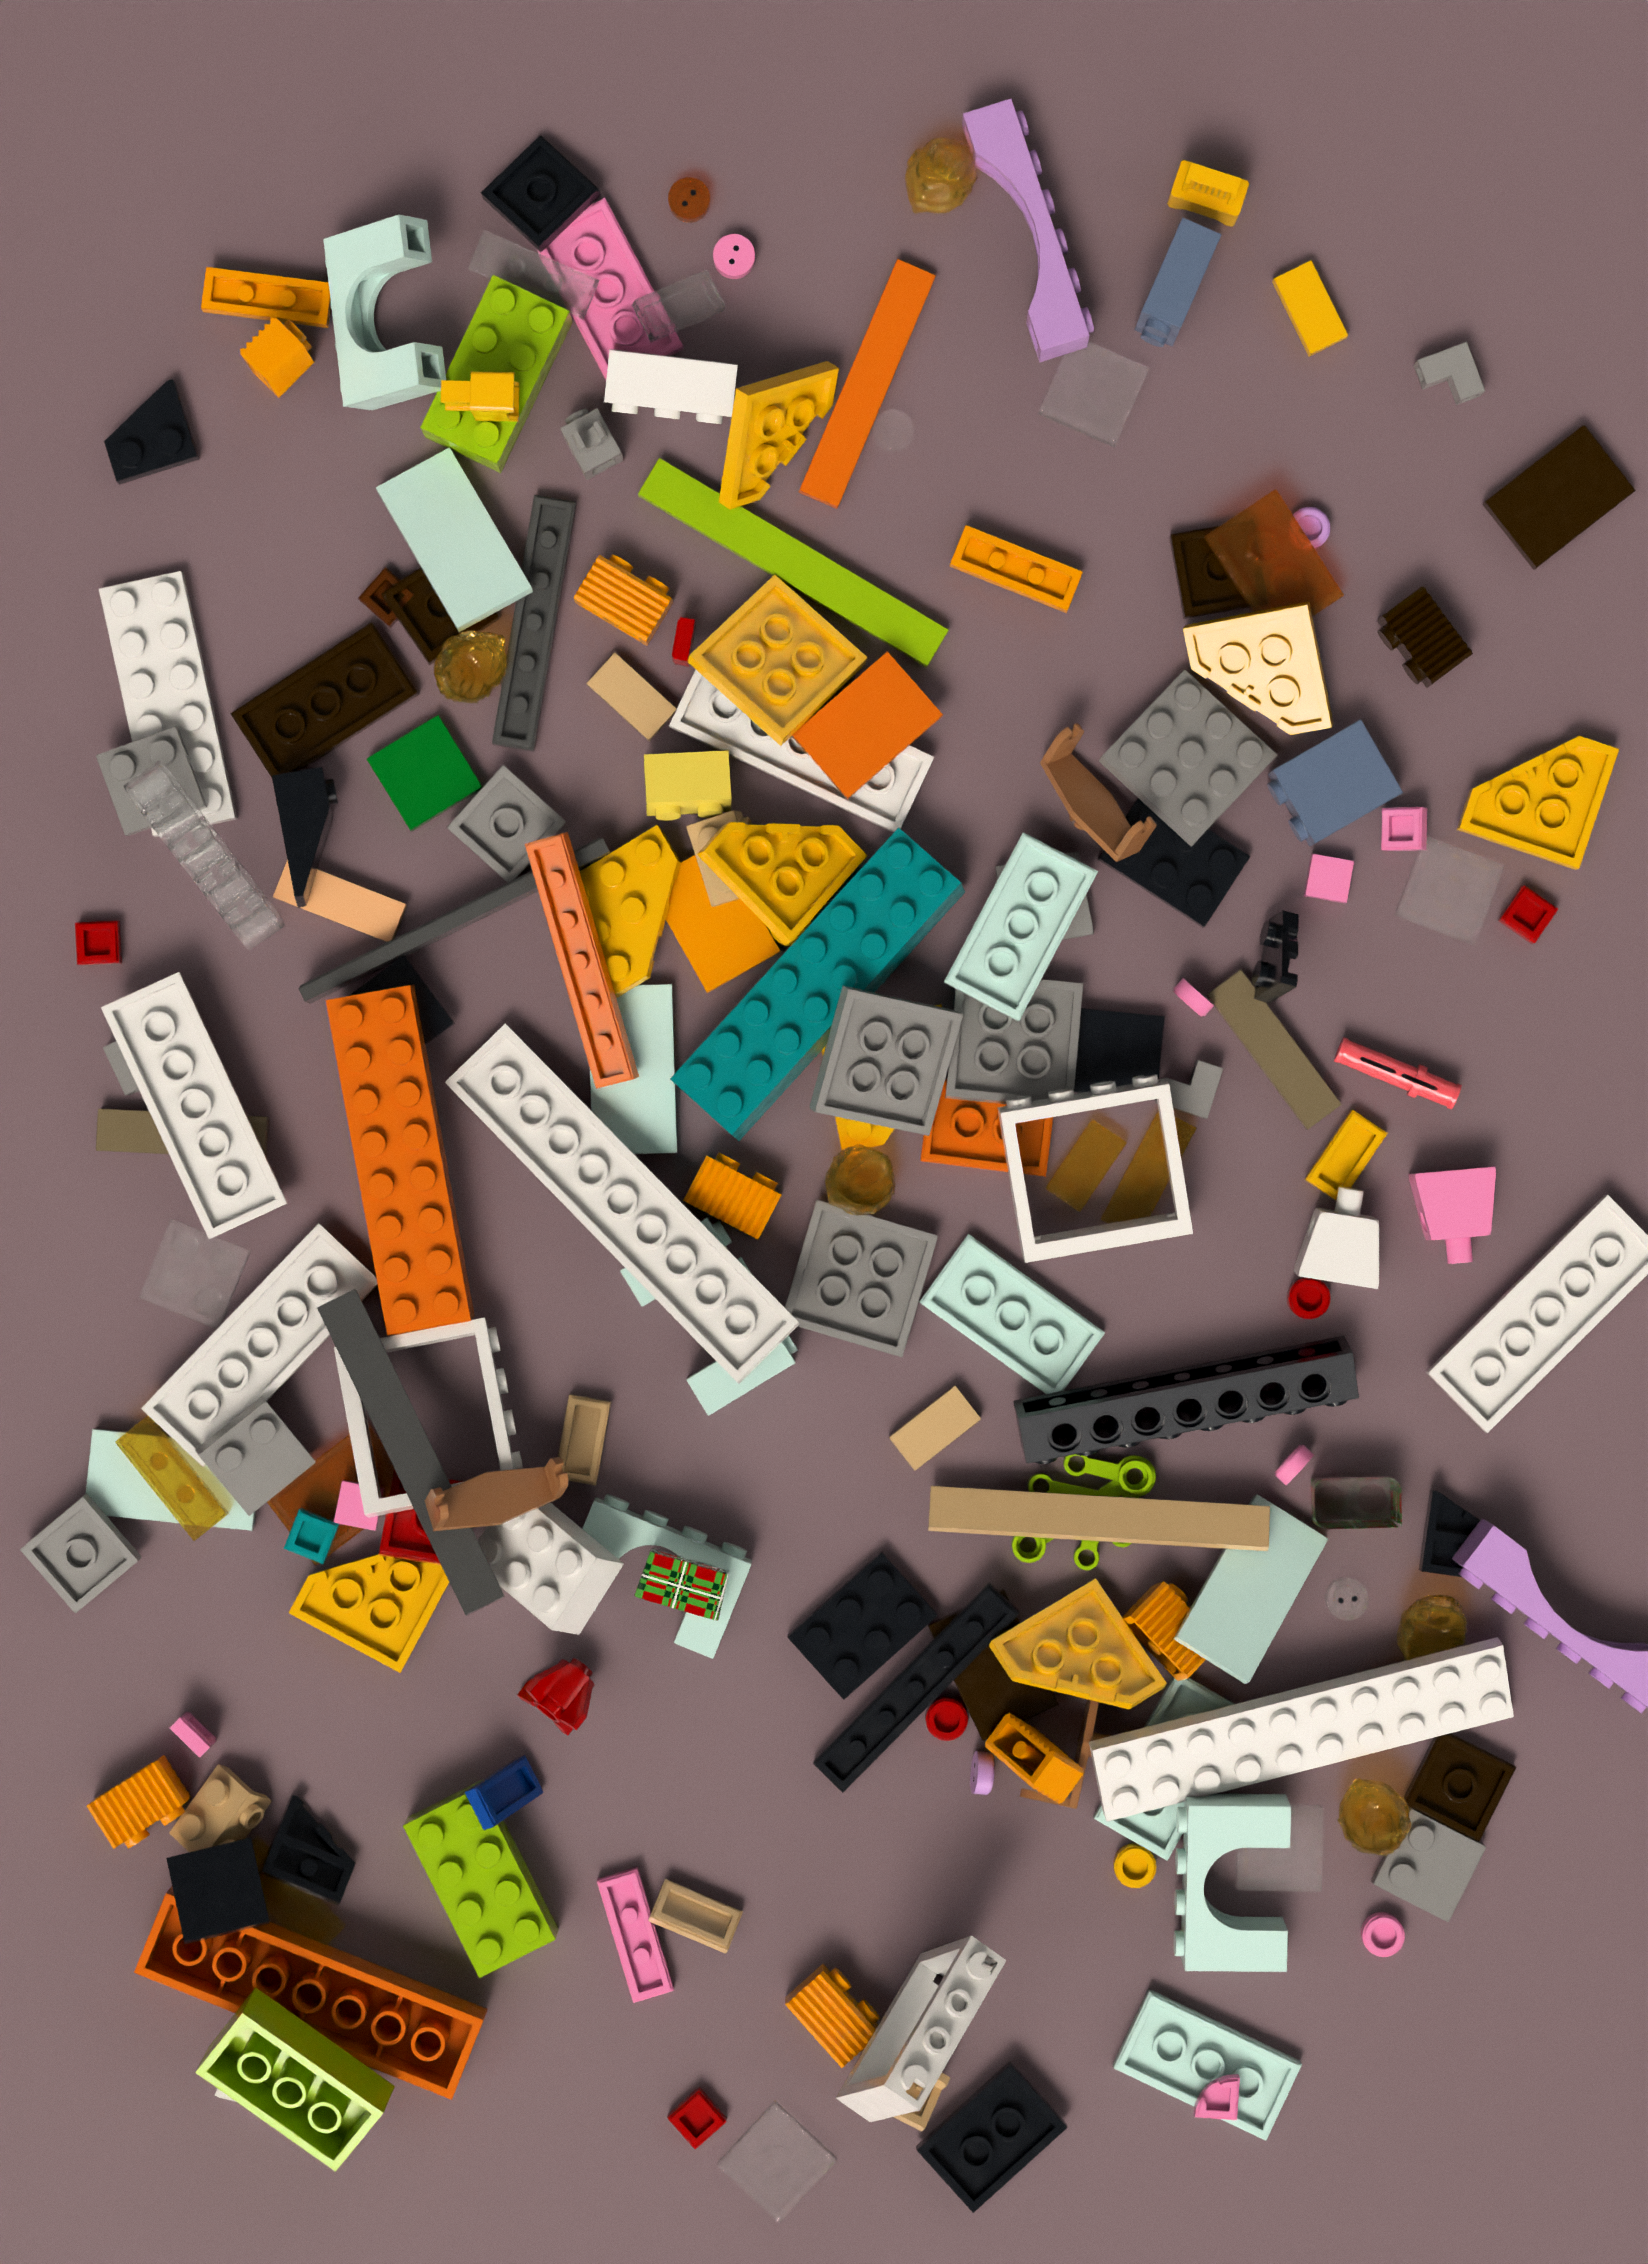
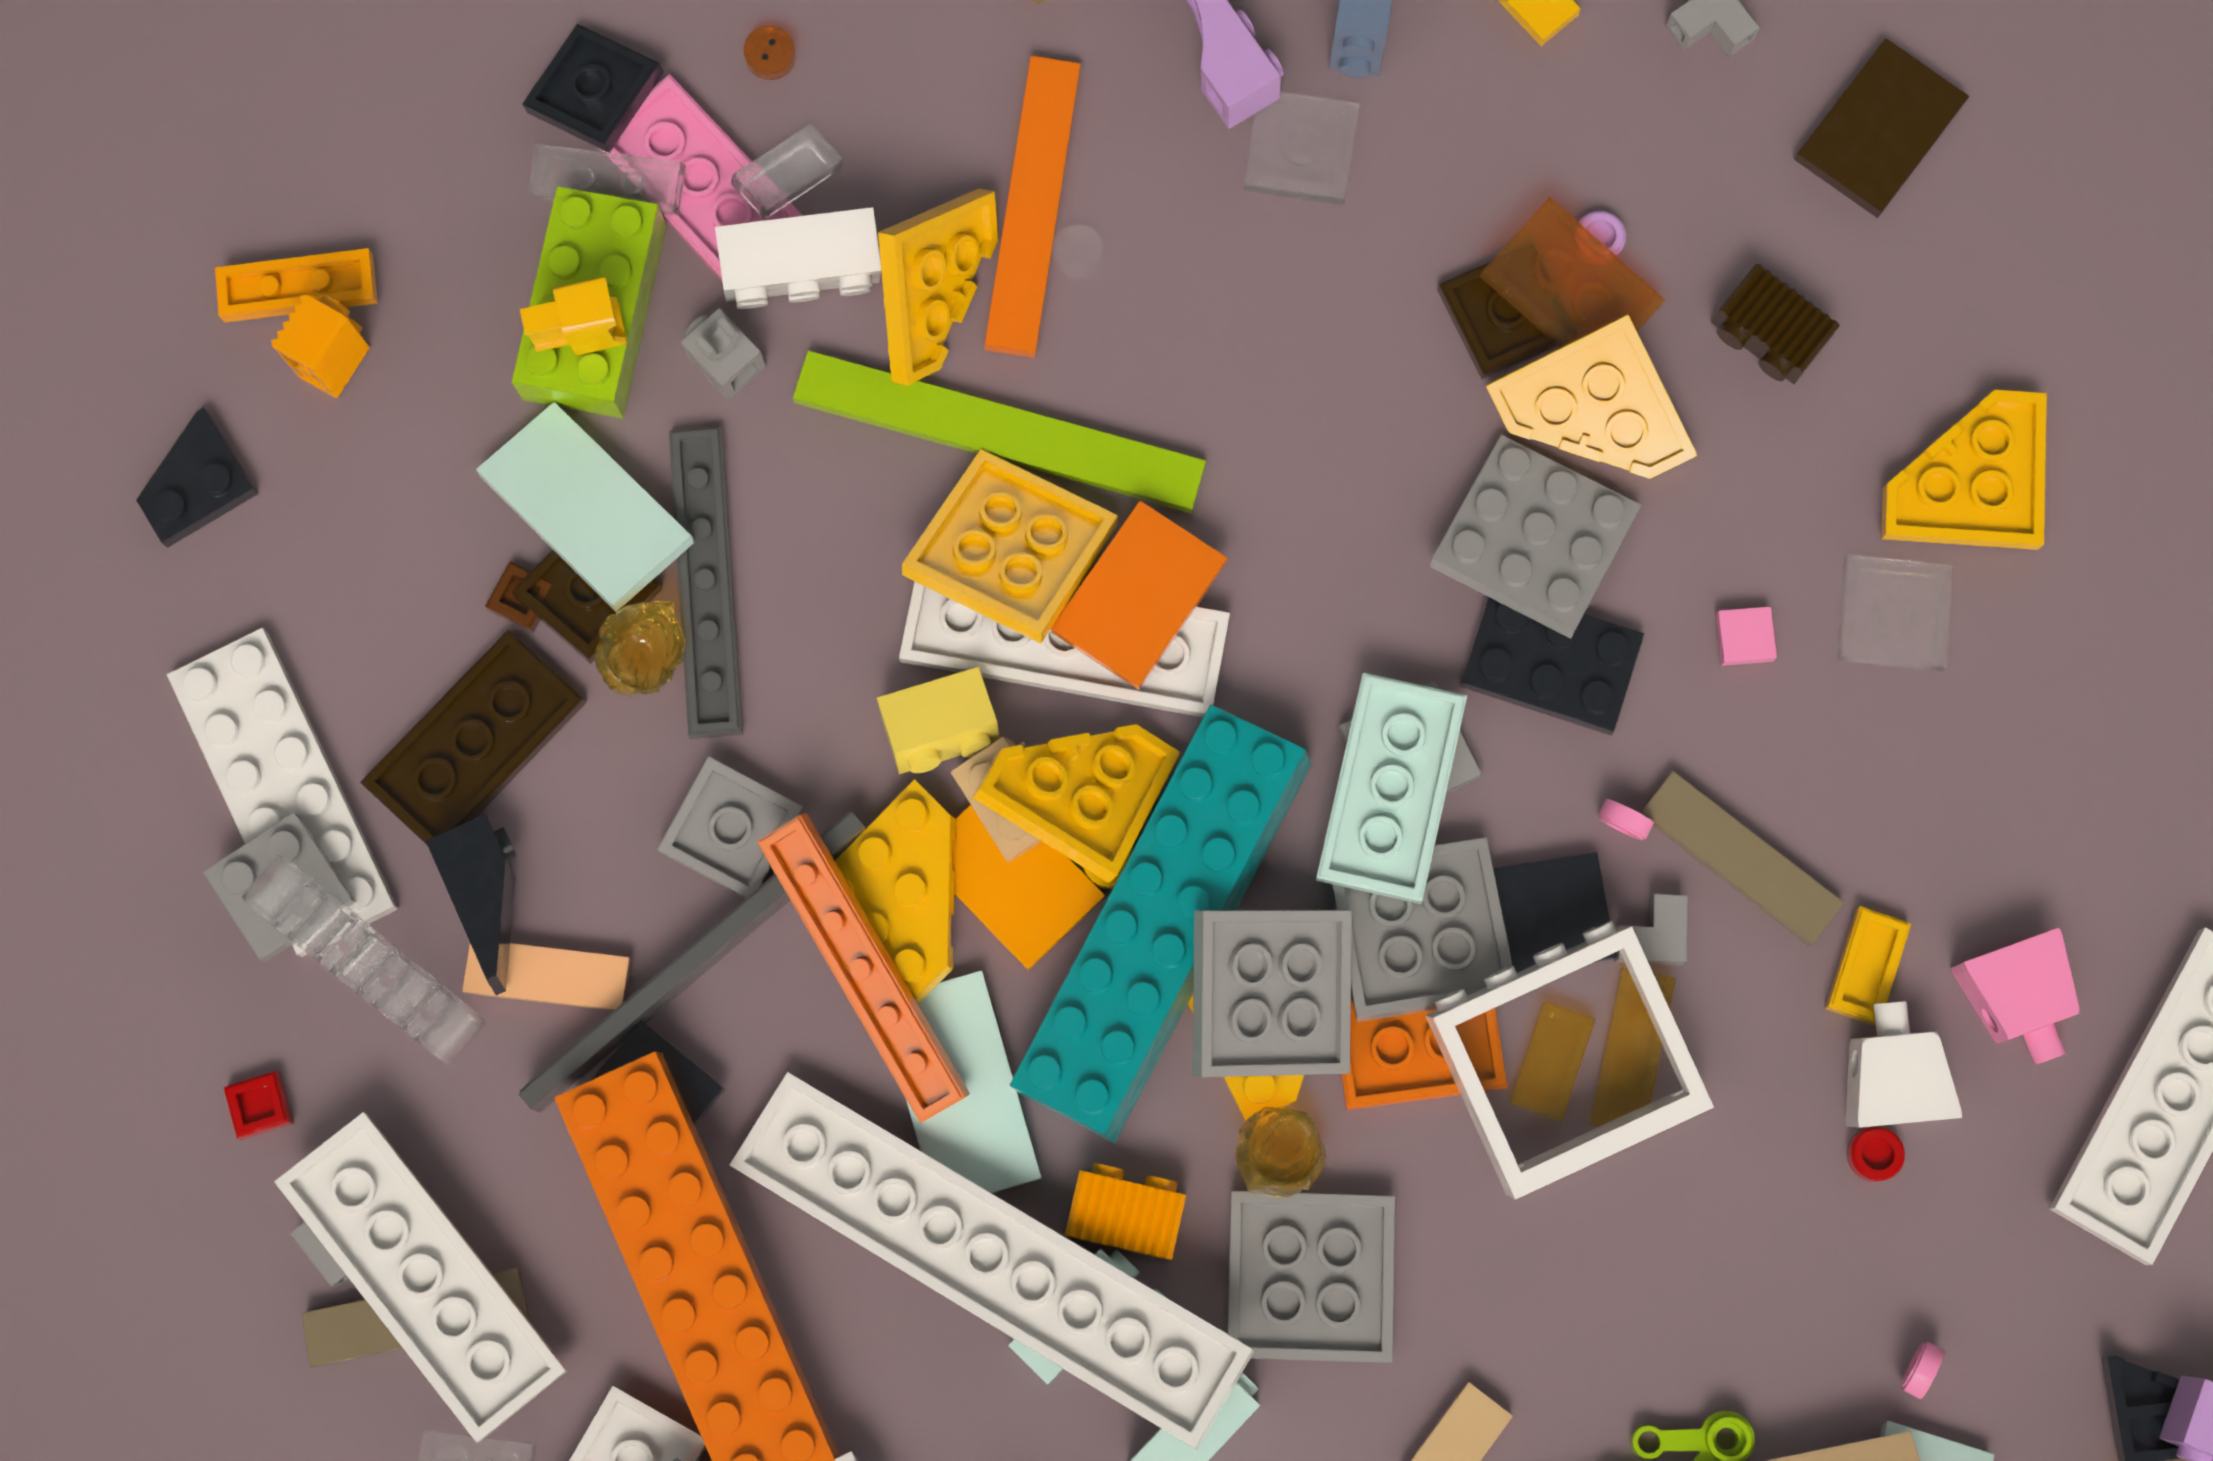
camera: 15 degrees left, 10 degrees down
light aqua arch [323,214,446,411] -> none
green tile [367,715,483,832] -> none
light orange brick [573,554,673,646] -> none
tan tile [587,653,677,742] -> none
red tile [672,617,696,667] -> none
bright pink tile [713,234,755,279] -> none
light aqua tile [919,1234,1105,1394] -> none
light orange plate [949,525,1083,613] -> none
black brick [1013,1335,1359,1464] -> none
medium nougat piece [1040,723,1157,862] -> none
black wing [1252,910,1299,1003] -> none
sand blue brick [1267,720,1403,847] -> none
clear piece [1311,1477,1402,1529] -> none
coral pin [1334,1037,1462,1110] -> none
bright pink tile [1381,807,1427,851] -> none
red tile [1498,885,1558,944] -> none

